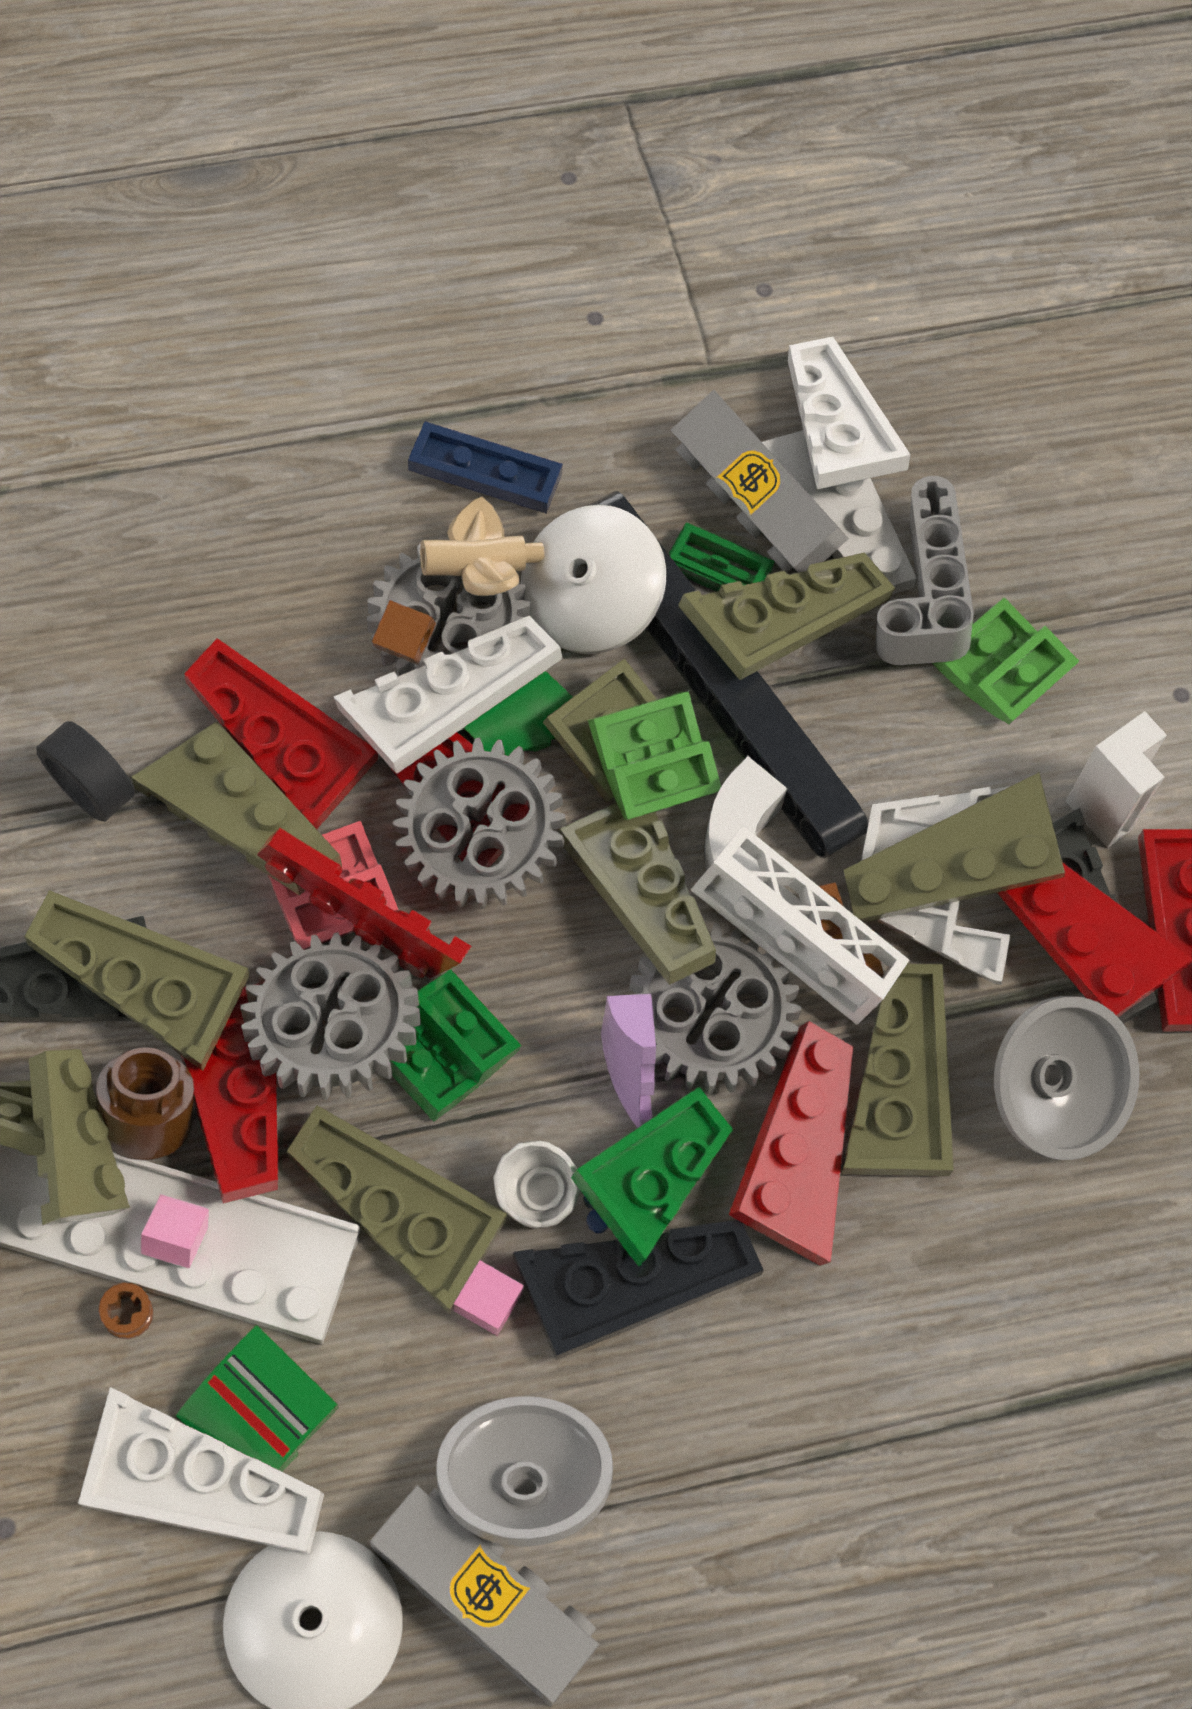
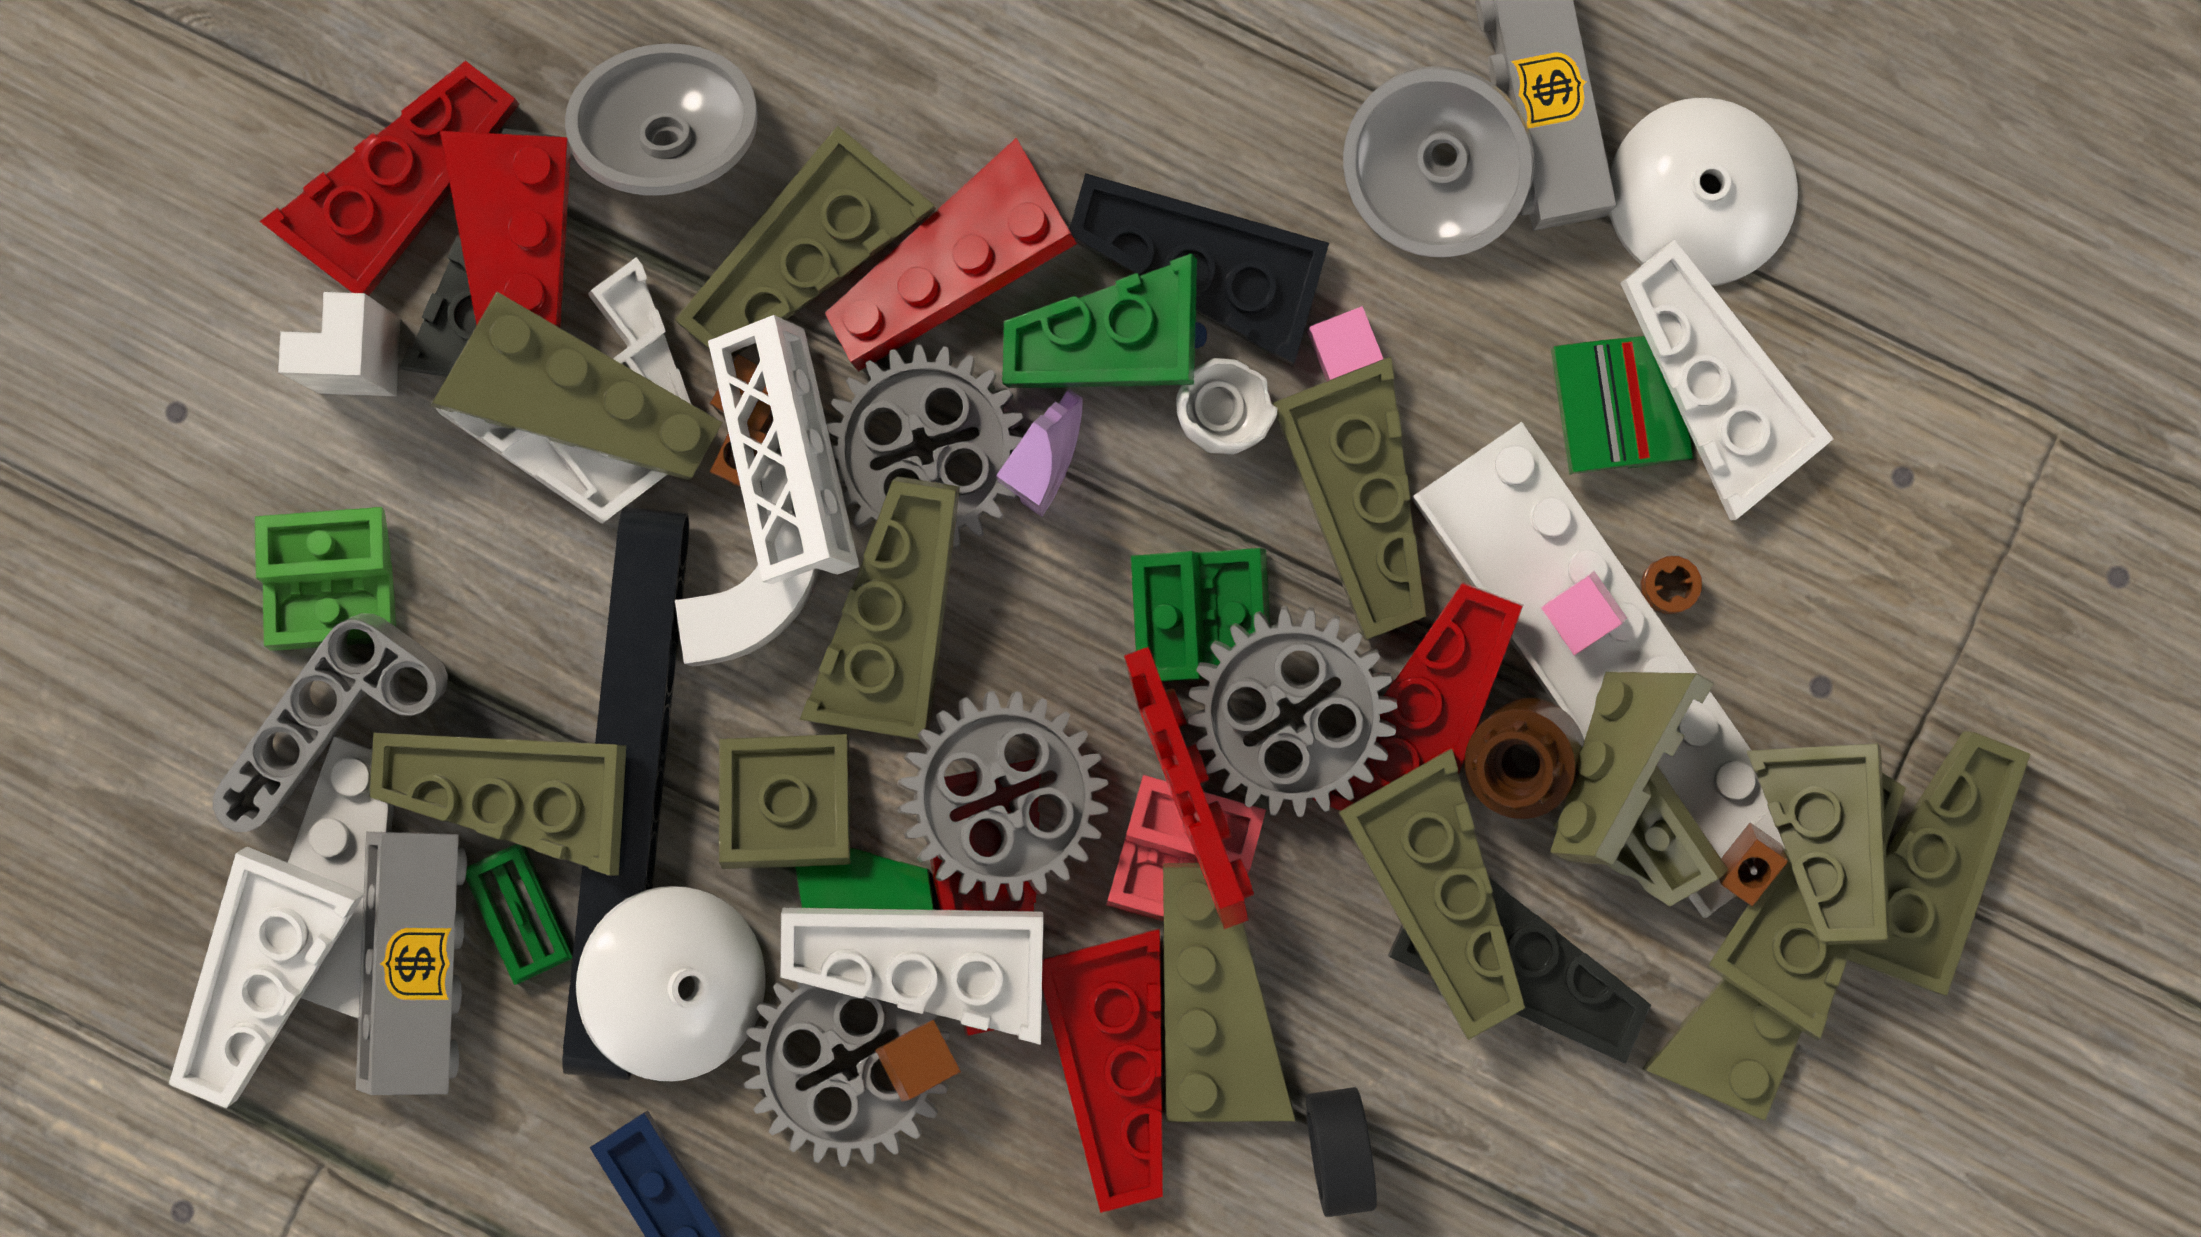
camera: 130 degrees left, 20 degrees up
tan plant [420,496,544,596] -> none
bright green slope [588,691,721,820] -> none

